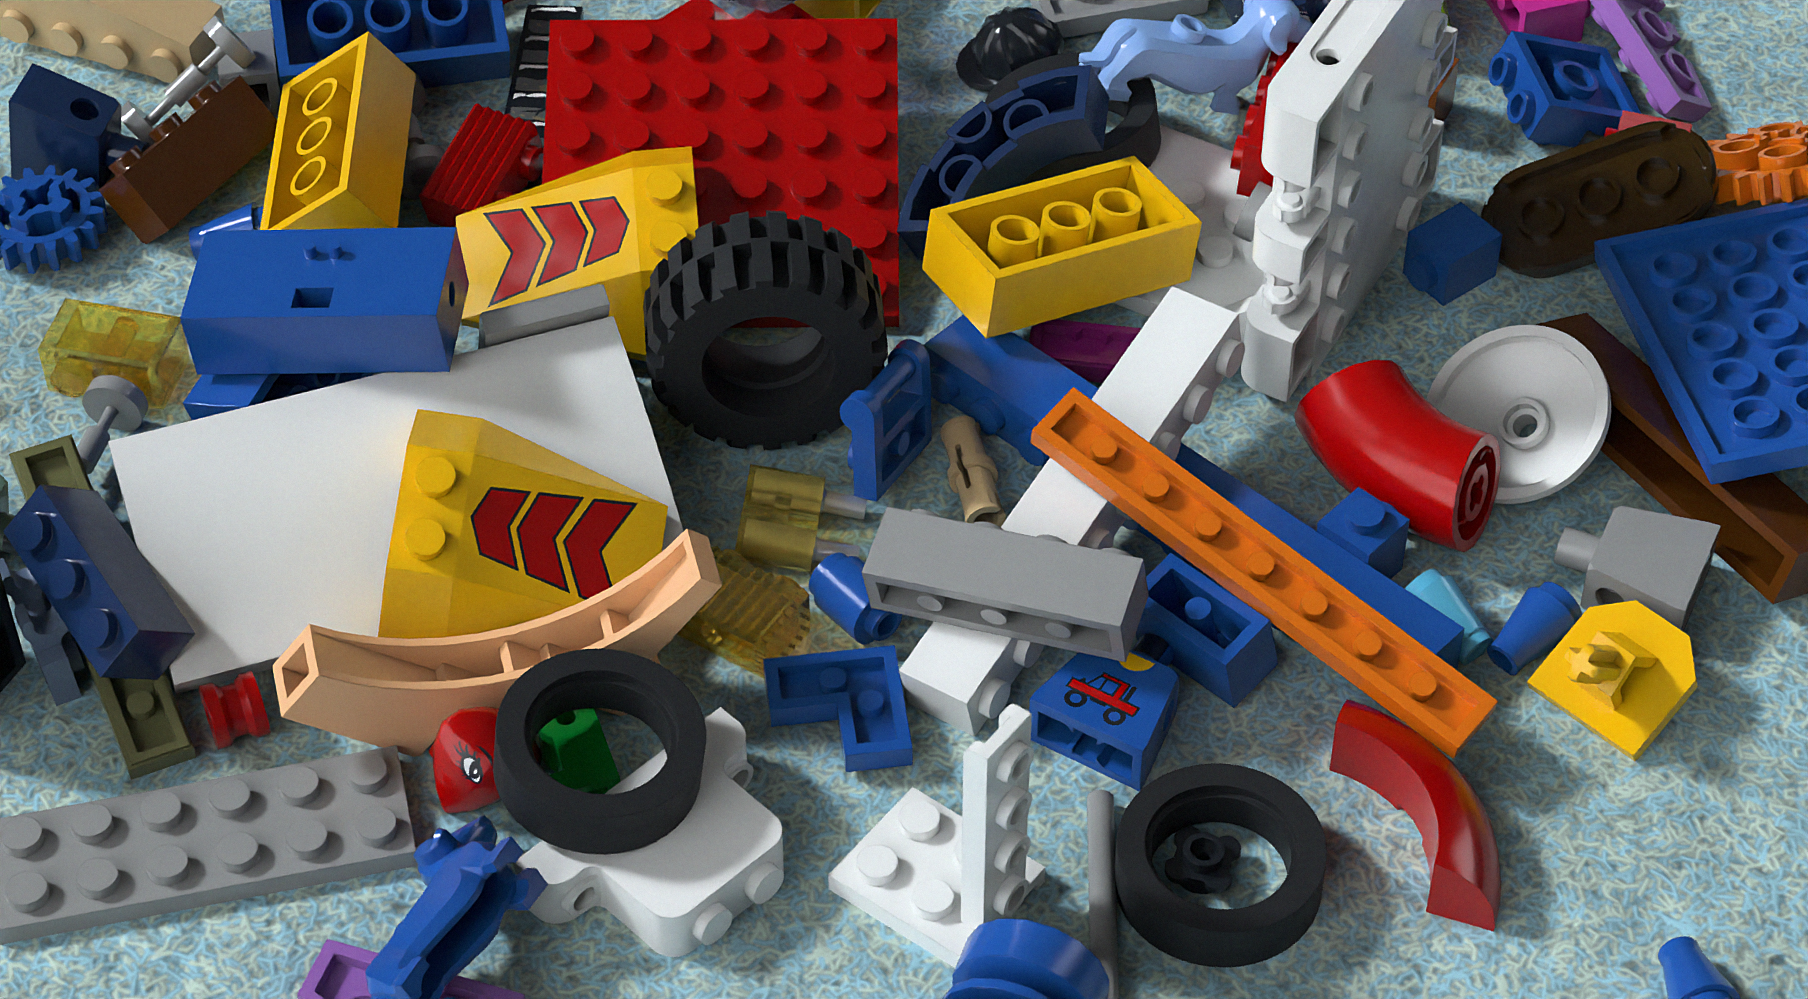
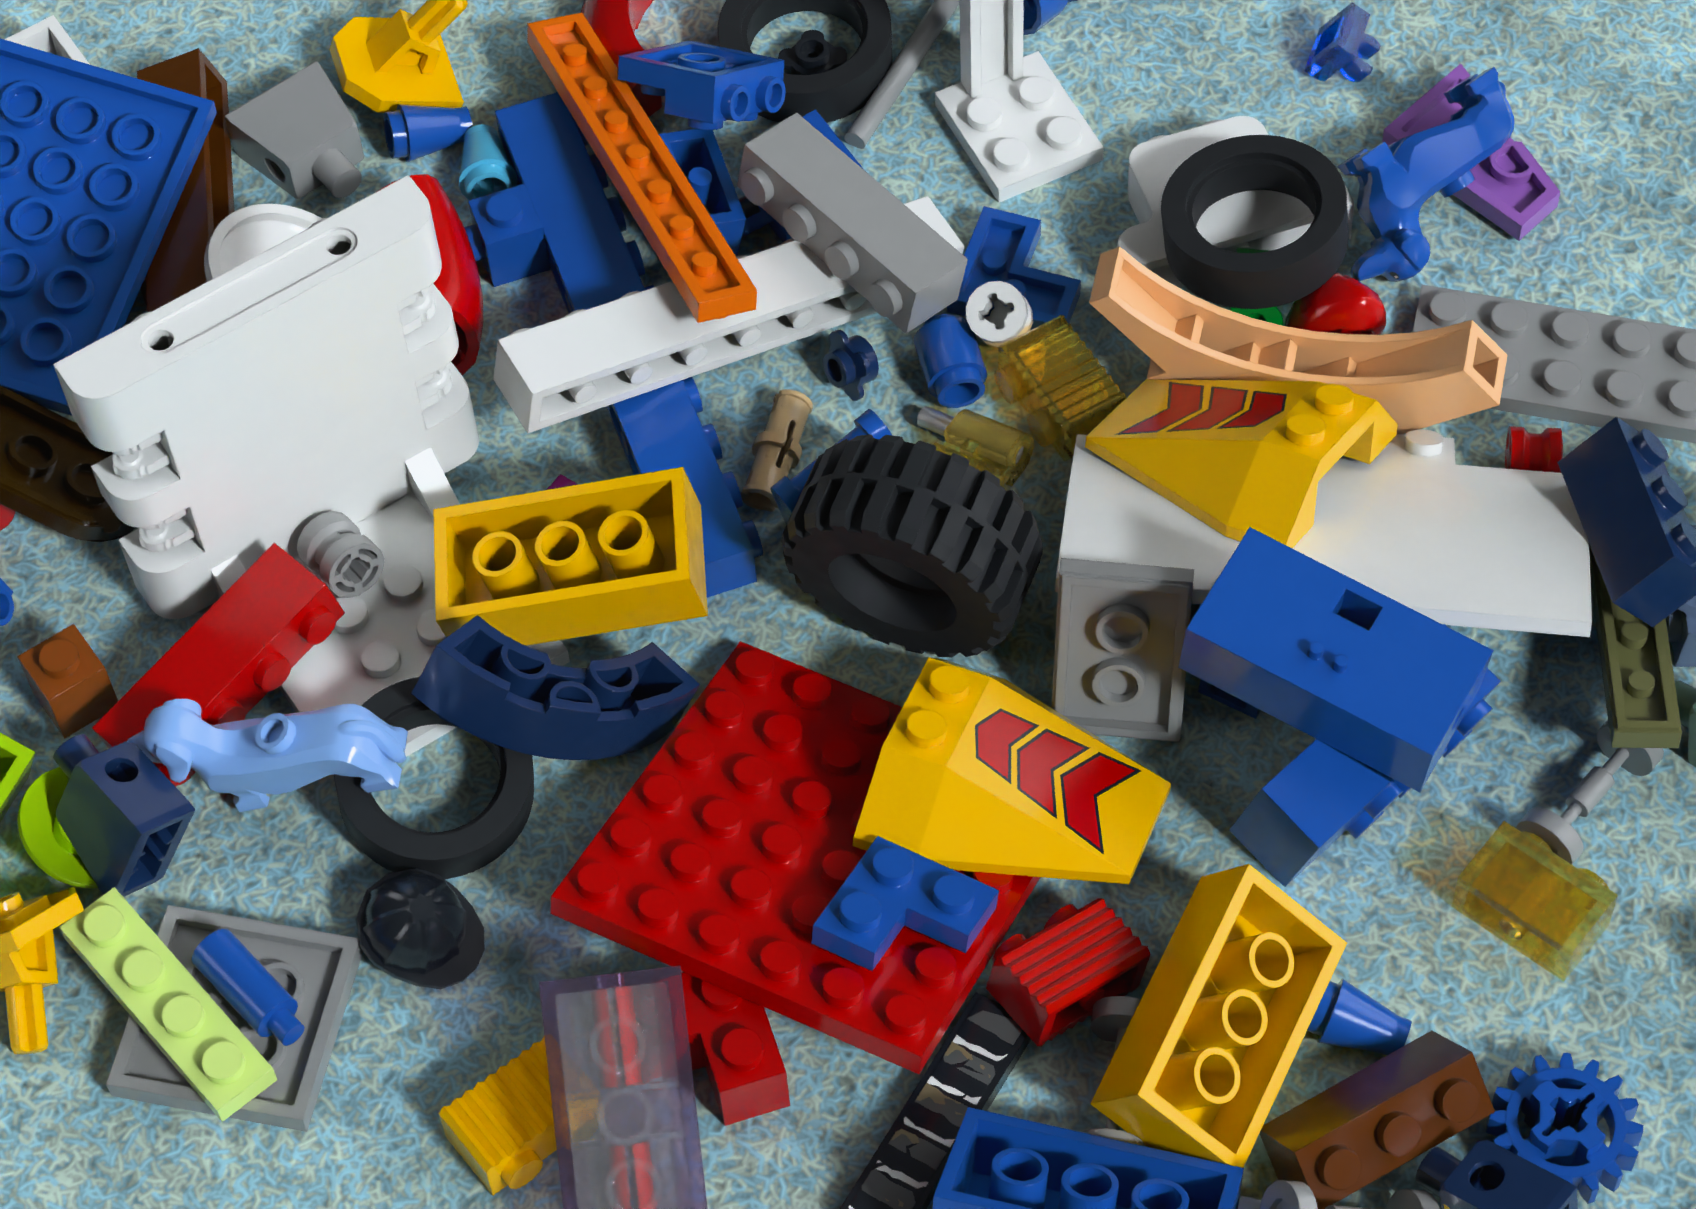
camera: 150 degrees left, 10 degrees up
none -> blue plate [618,40,786,130]
none -> blue plate [811,836,999,971]
none -> white wheel [966,281,1033,349]

